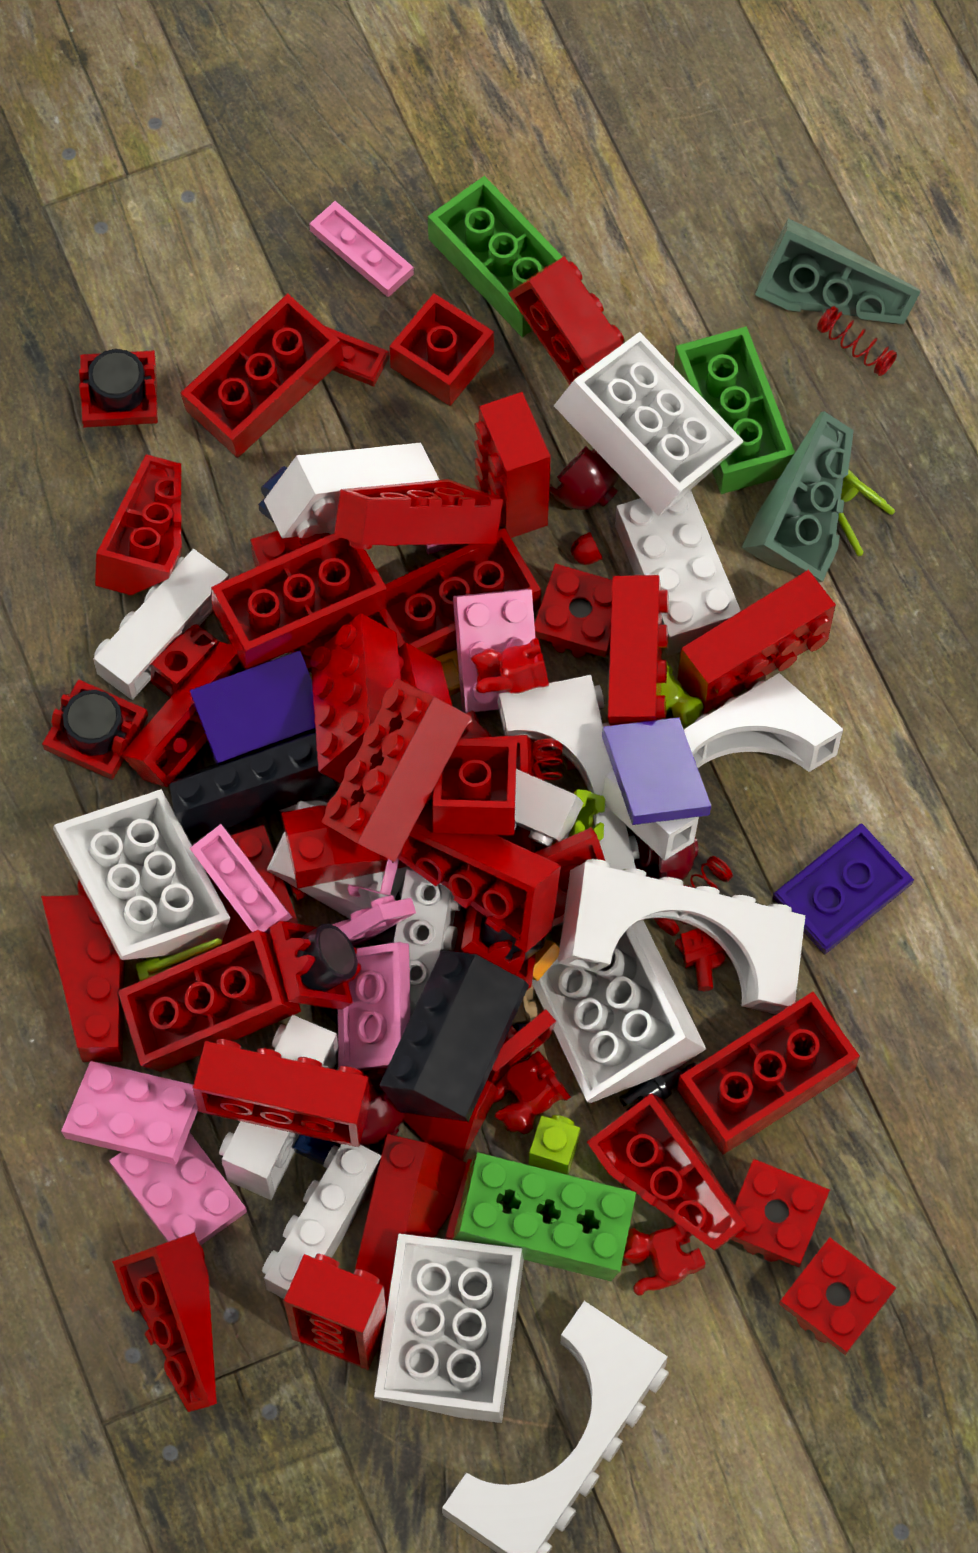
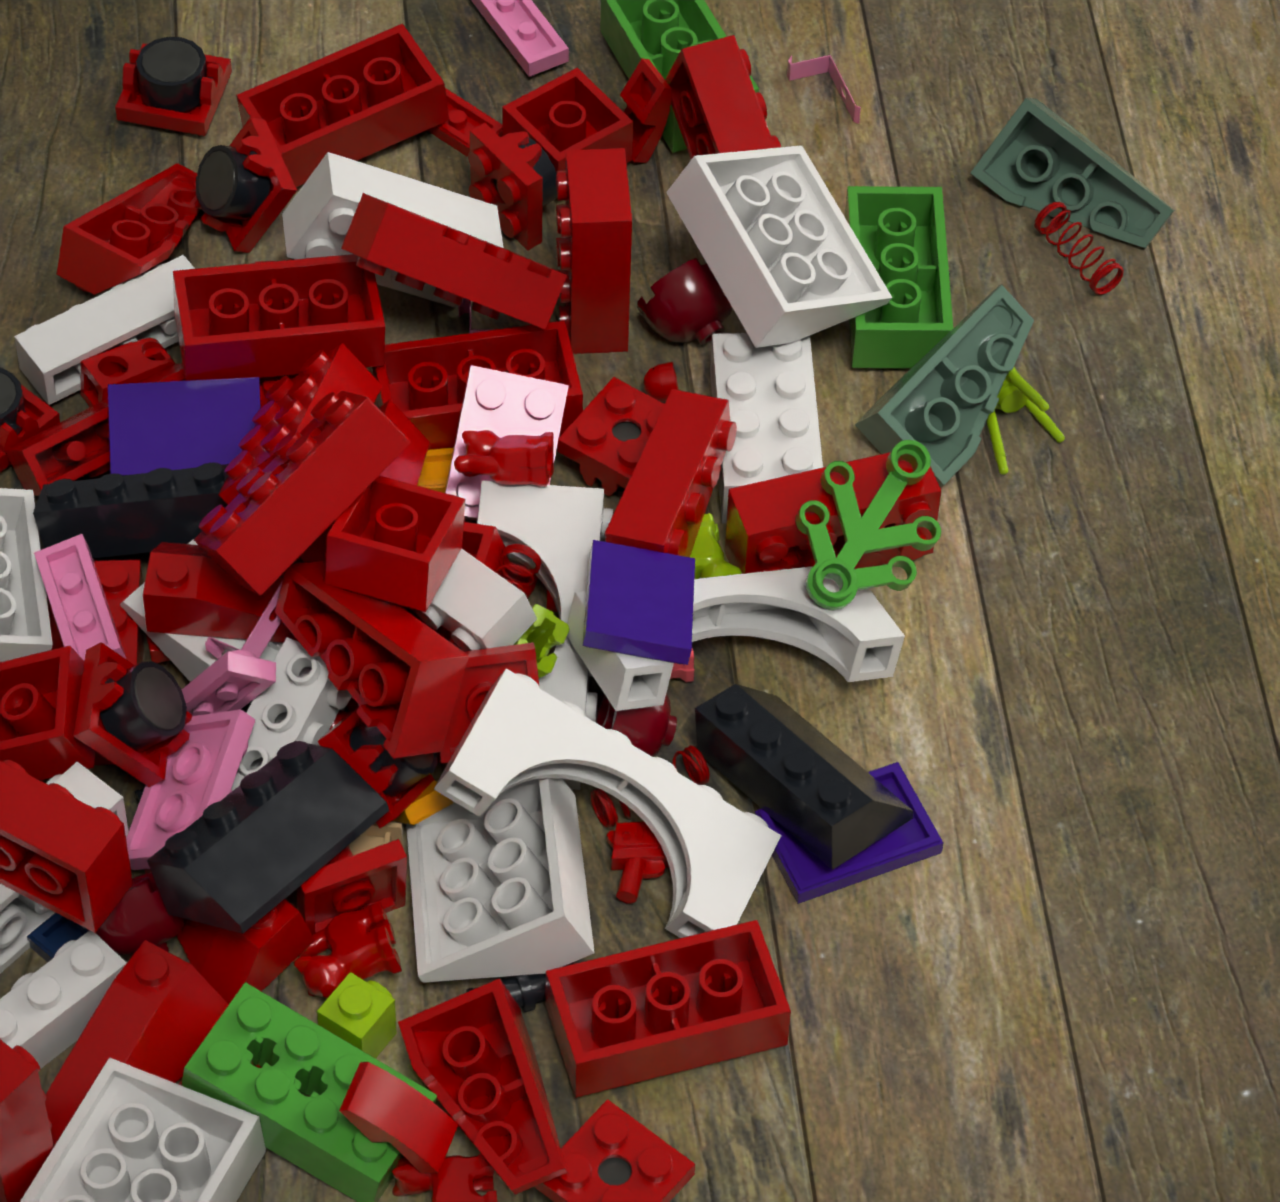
camera: 15 degrees right, 15 degrees down
none -> piece [195,117,297,253]
none -> red slope [339,1062,459,1173]
none -> red piece [468,123,557,251]
none -> red slope [620,58,672,163]
none -> black slope [695,684,913,870]
none -> bright pink piece [787,55,861,124]
none -> bright green plant [795,440,941,610]

